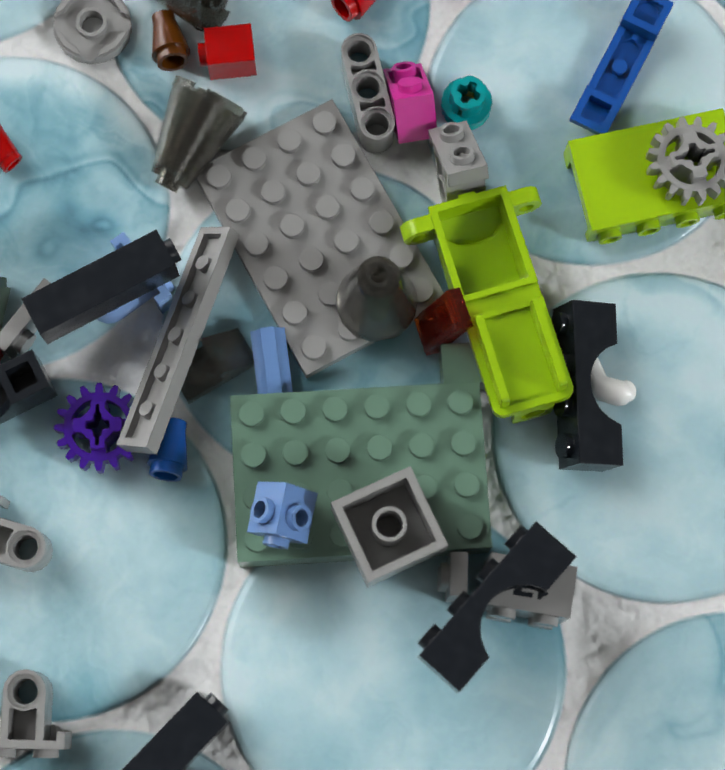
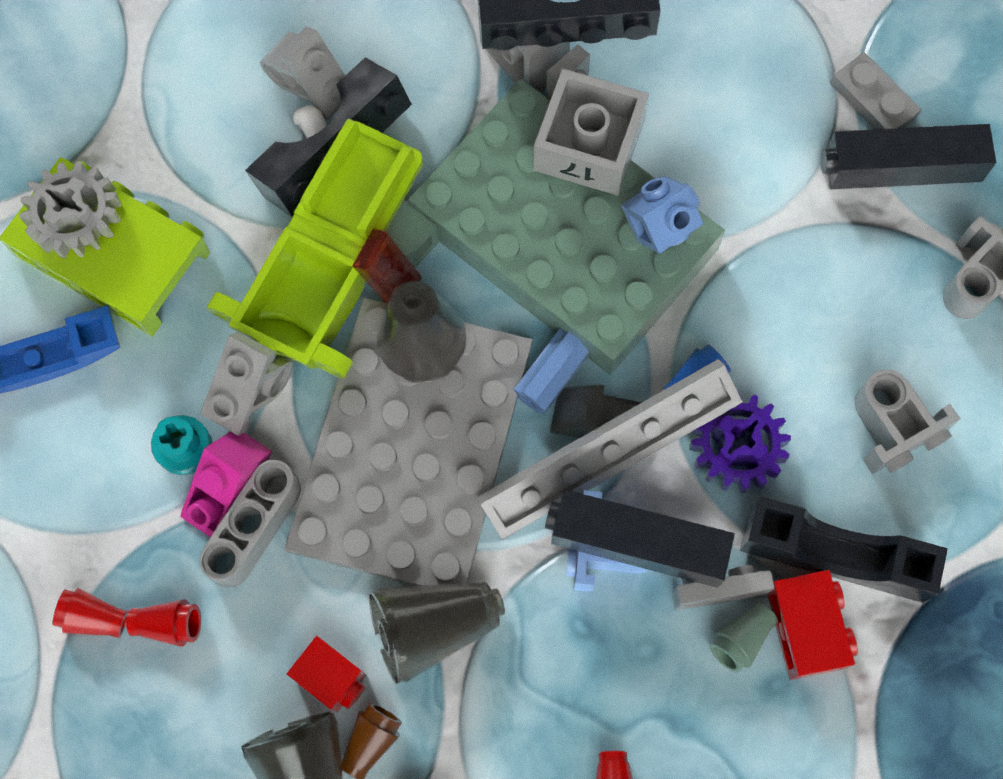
camera: 130 degrees left, 5 degrees down
none -> light grey pin [260,26,346,119]

